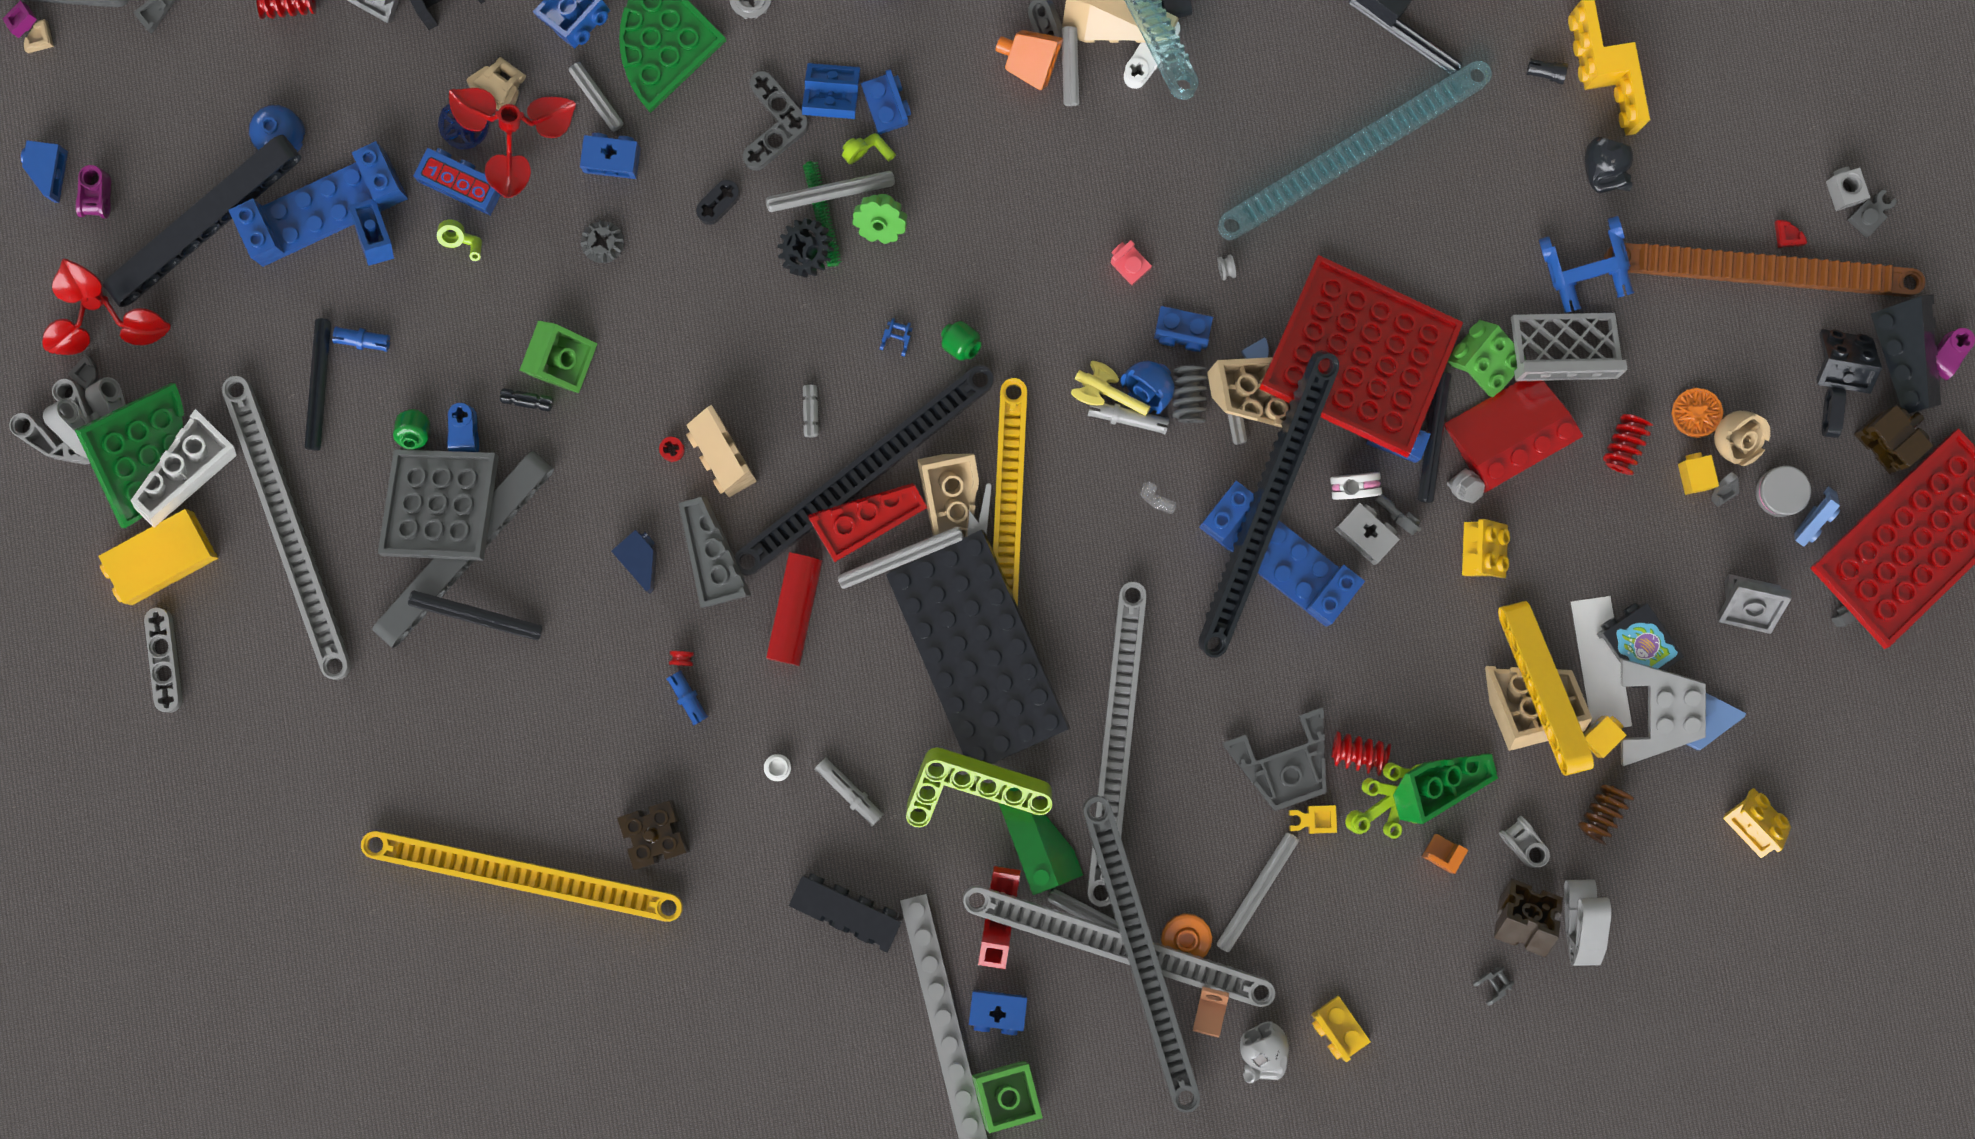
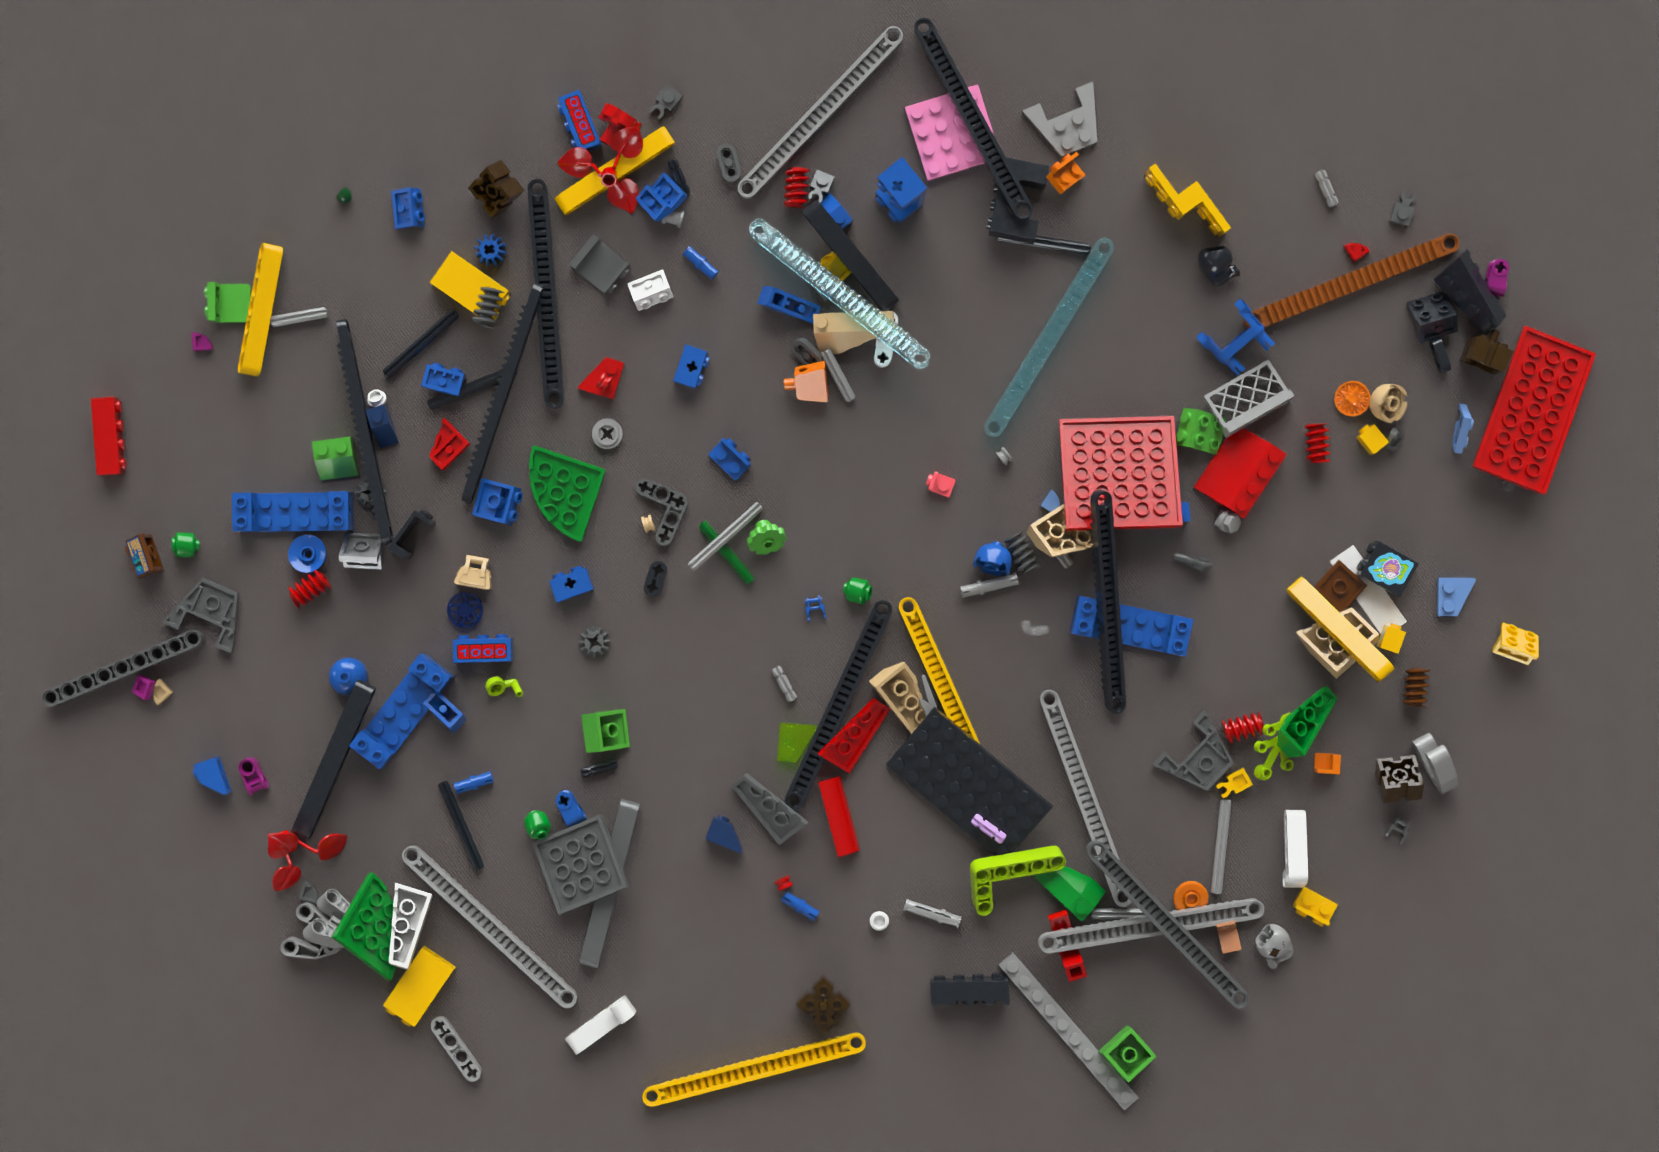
camera: 20 degrees left, 5 degrees up
black axle [408,590,542,640] -> none
red plant [449,88,576,198] -> none
light grey axle [569,62,623,132] -> none
red bush [659,437,685,462] -> none
tan wedge [686,405,757,497] -> none
black gear [777,218,834,278] -> none
blue slope [802,63,860,119] -> none
light grey axle [838,527,964,589] -> none
lime plate [842,133,896,164] -> none
blue brick [969,990,1027,1035] -> none
light yellow piece [1071,361,1151,416] -> none
blue bracket [1154,306,1213,352] -> none
white head [1330,472,1382,500] -> none
light grey brick [1334,503,1400,565] -> none
black axle [1418,372,1451,503] -> none
yellow bracket [1462,519,1510,578] -> none
light grey piece [1499,816,1550,868] -> none
black pin [1526,58,1568,85] -> none
light grey wing [1621,658,1706,766] -> none
flat silver bracket [1718,574,1792,634] -> none
light grey head [1755,466,1811,517] -> none
light grey brick [1826,167,1870,211] -> none
none -> white beam [565,995,636,1055]
none -> tan bush [641,515,655,533]
none -> clear neon green wing [777,722,817,762]
none -> lavender axle [971,814,1006,844]
none -> white beam [1282,810,1308,888]
none -> reddish brown tile [1314,560,1368,613]
none -> light grey axle [1315,170,1339,207]

